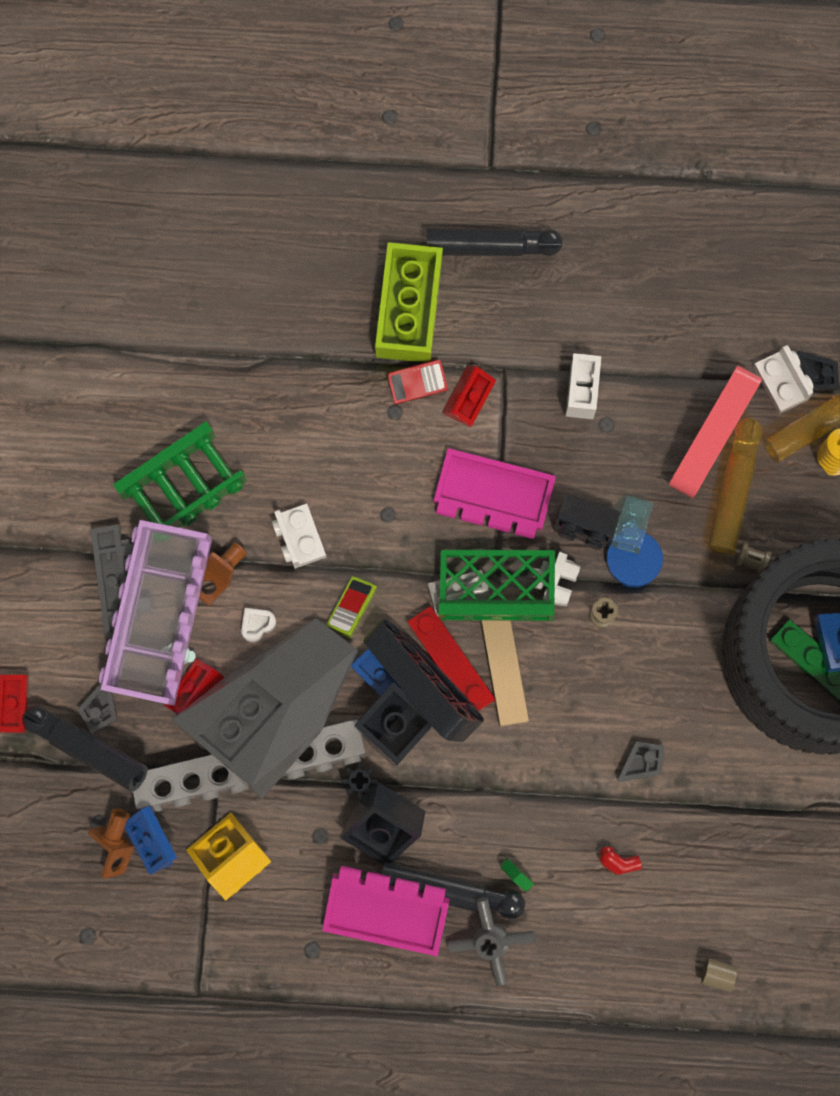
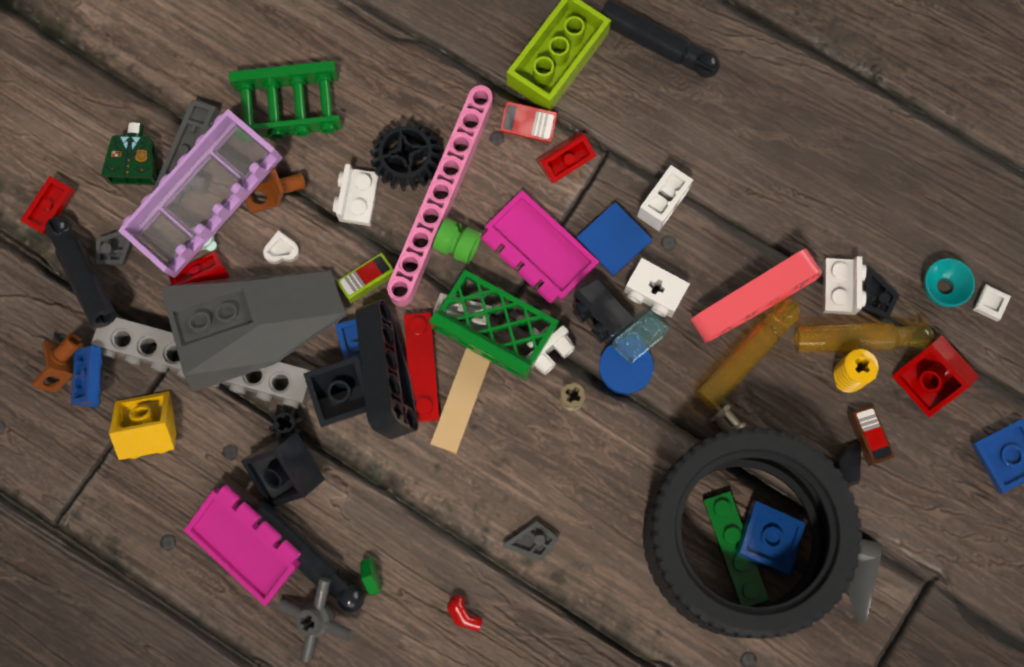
camera: 30 degrees right, 0 degrees up
none -> dark green torso [101,122,159,186]
none -> black gear [370,120,442,192]
none -> bright pink beam [387,85,493,307]
none -> bright green wheel [433,218,482,265]
none -> blue tile [576,202,652,277]
none -> white brick [624,258,690,318]

